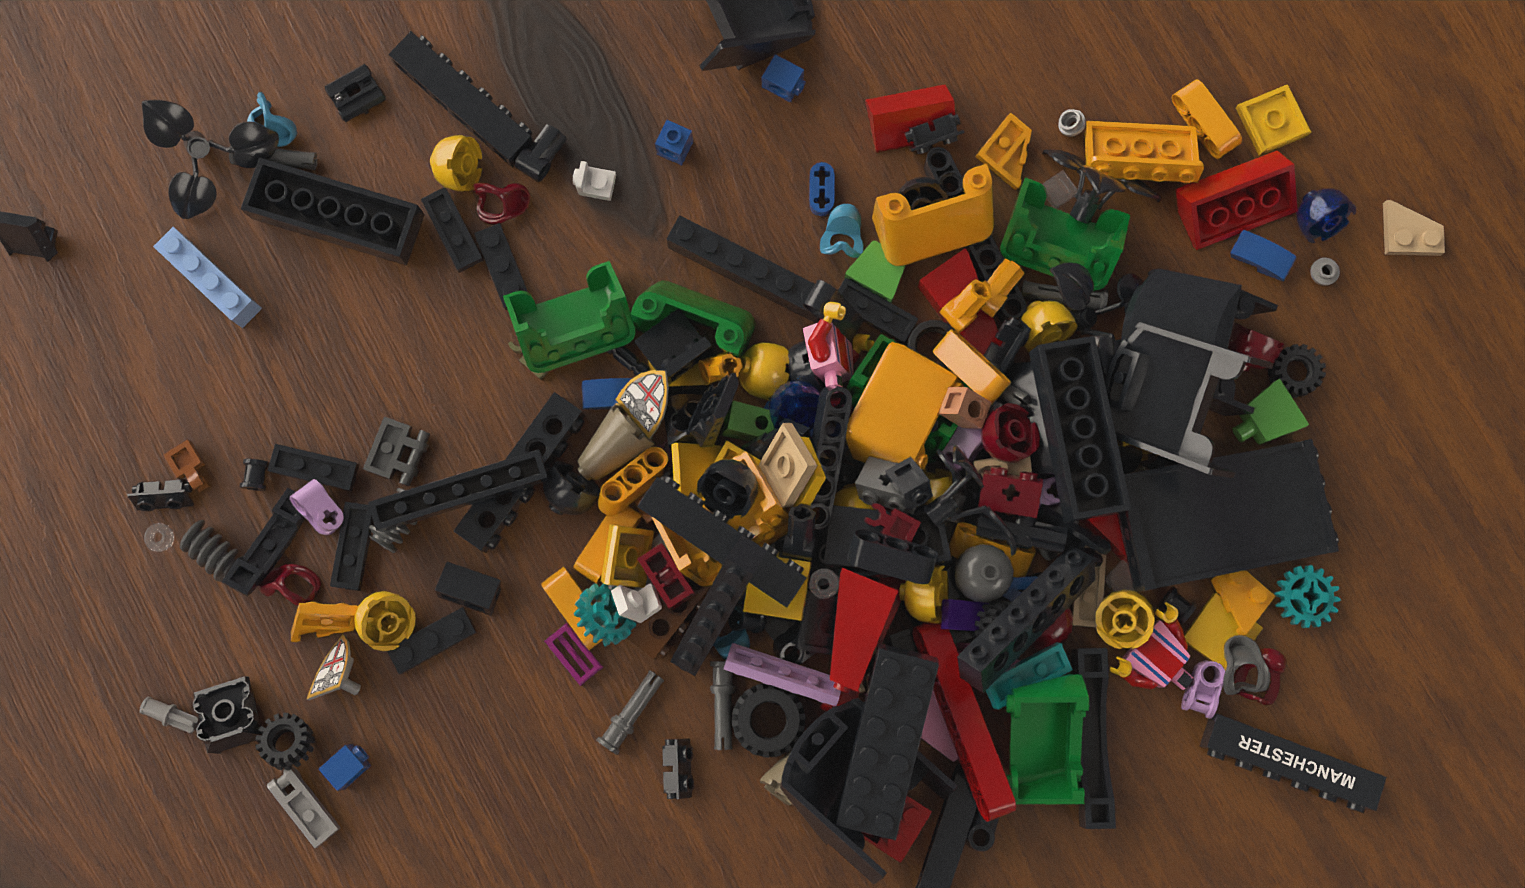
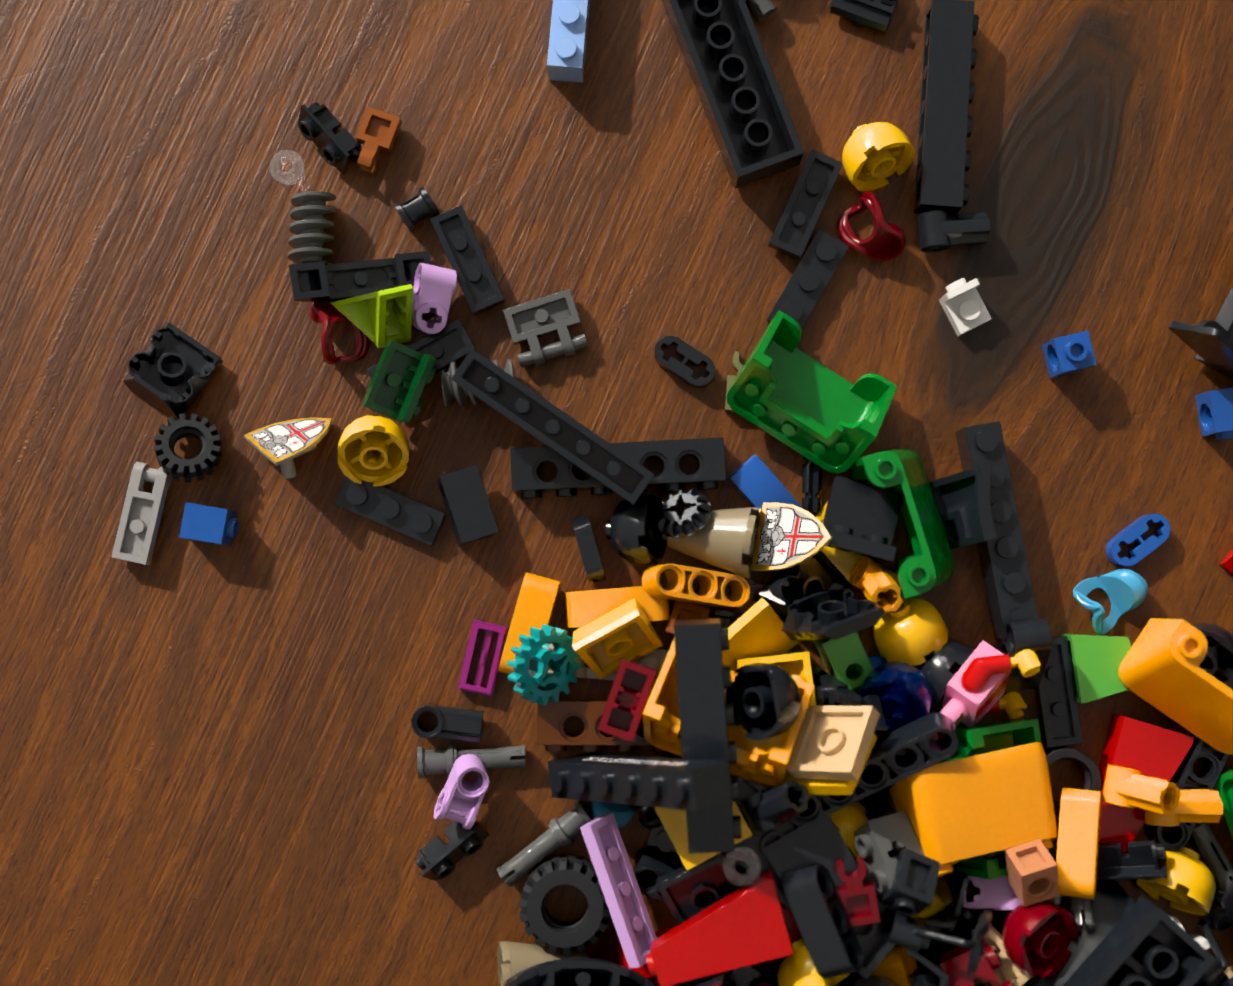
camera: 50 degrees right, 5 degrees up
light grey axle [139,696,199,733] -> none
light orange wing [291,602,358,642] -> none
white bracket [611,584,662,623] -> none
none -> lime slope [331,284,414,349]
none -> dark green bracket [361,340,436,424]
none -> black piece [411,703,484,742]
none -> lavender piece [434,754,489,830]
none -> black beam [571,515,606,584]
none -> black beam [654,336,715,388]
none -> black gear [654,488,711,538]
none -> black plate [929,463,997,549]

